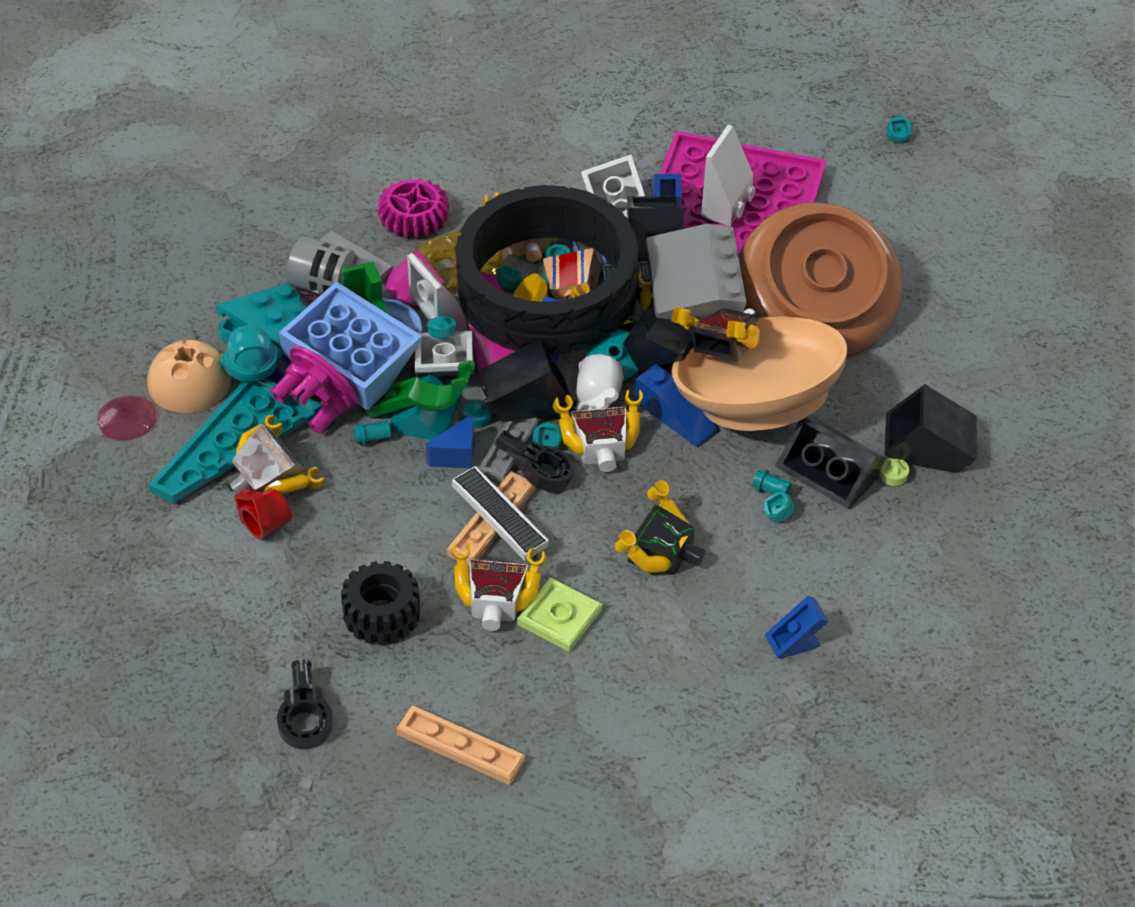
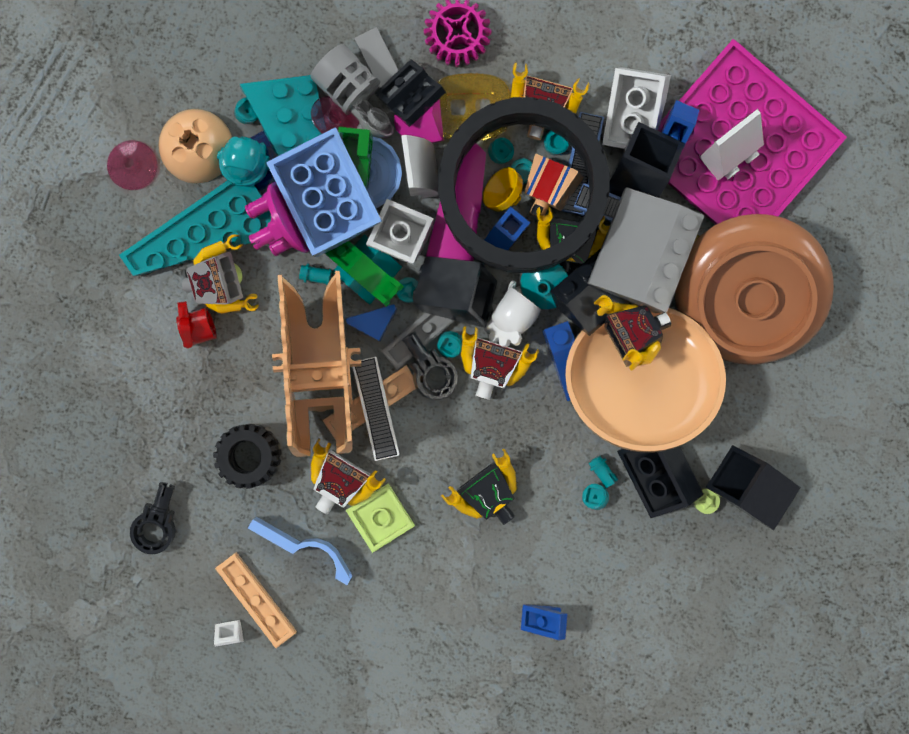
camera: 30 degrees right, 40 degrees up
teal tile [427,316,456,339] -> none
none -> white slope [214,620,244,647]
none -> light blue piece [248,517,352,585]
none -> light nougat animal [272,271,361,457]
none -> black slope [375,59,446,127]

